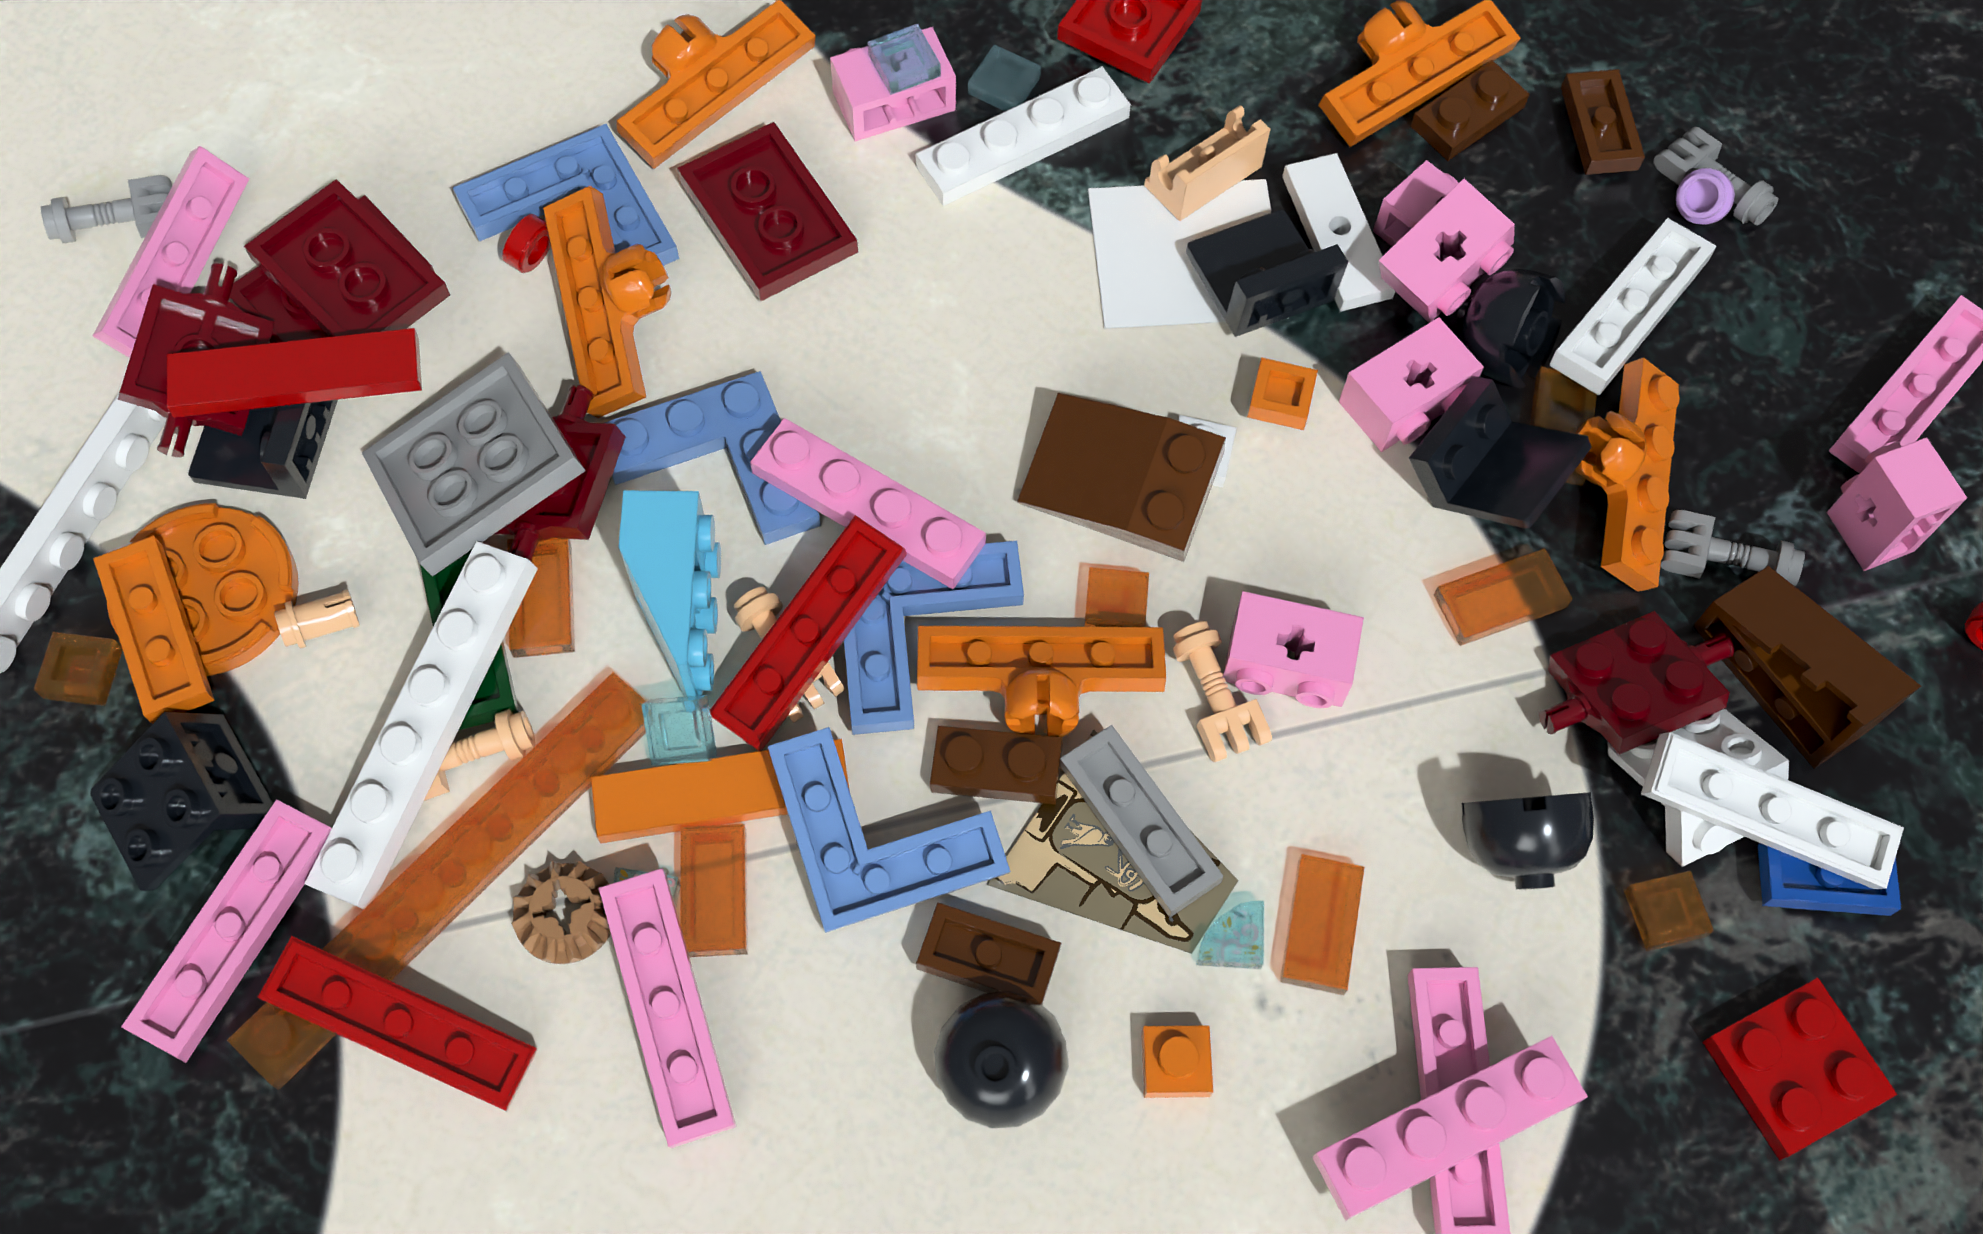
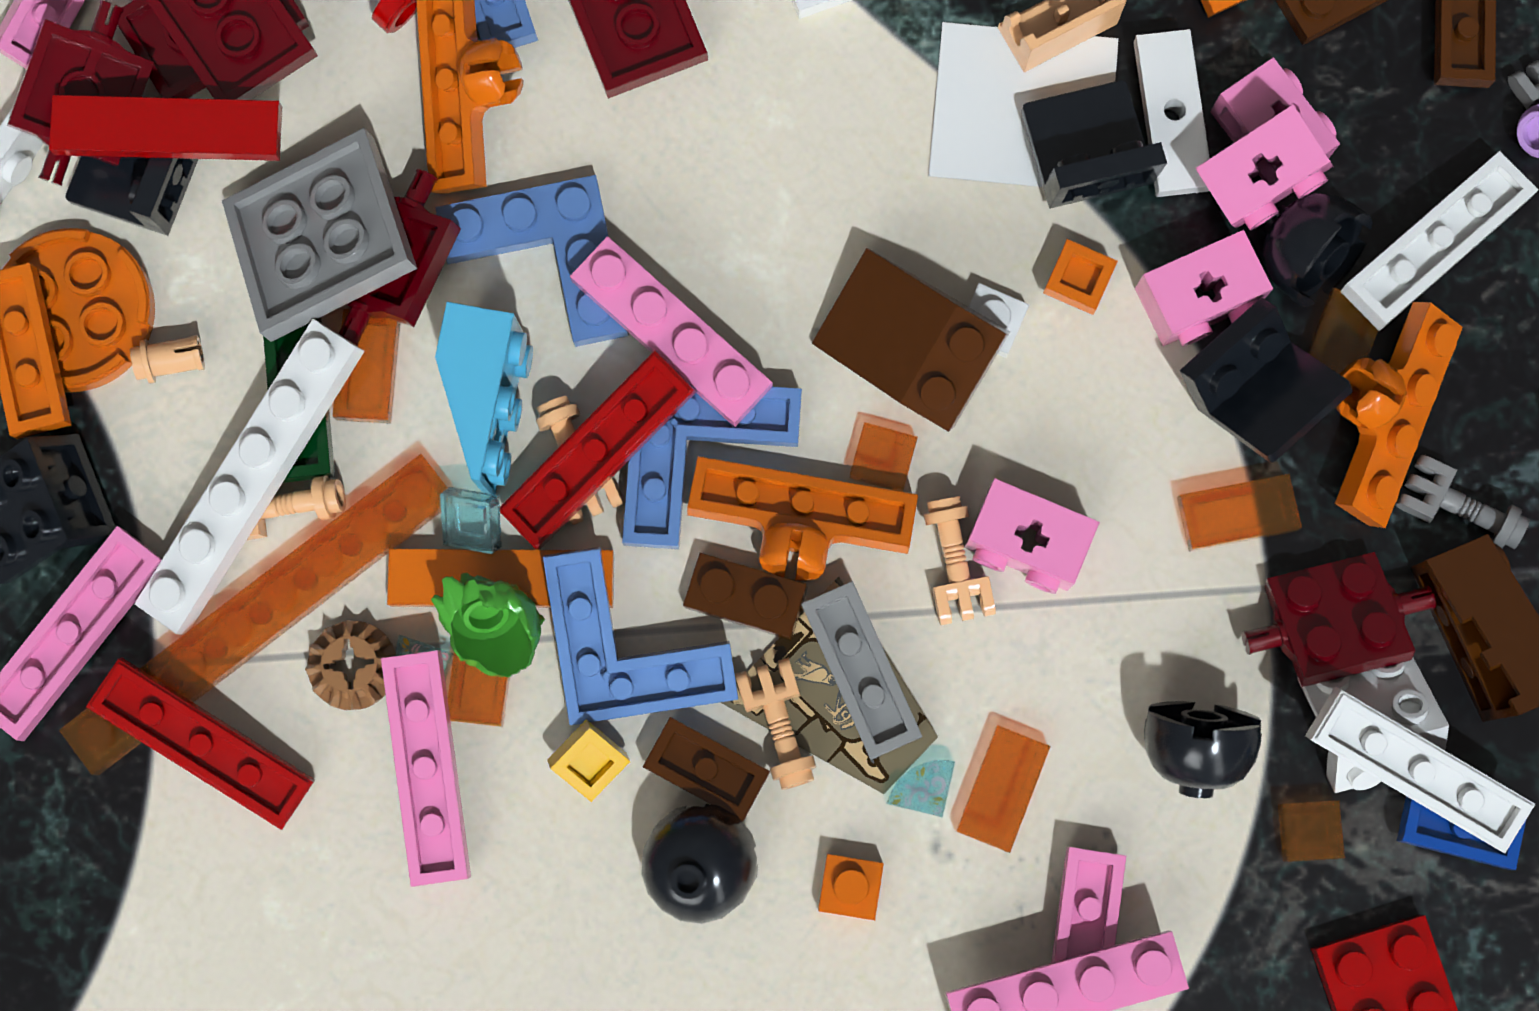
camera: 15 degrees right, 15 degrees up
none -> bright green hair [431,573,545,677]
none -> yellow plate [547,719,630,802]
none -> light nougat hinge [735,657,816,790]

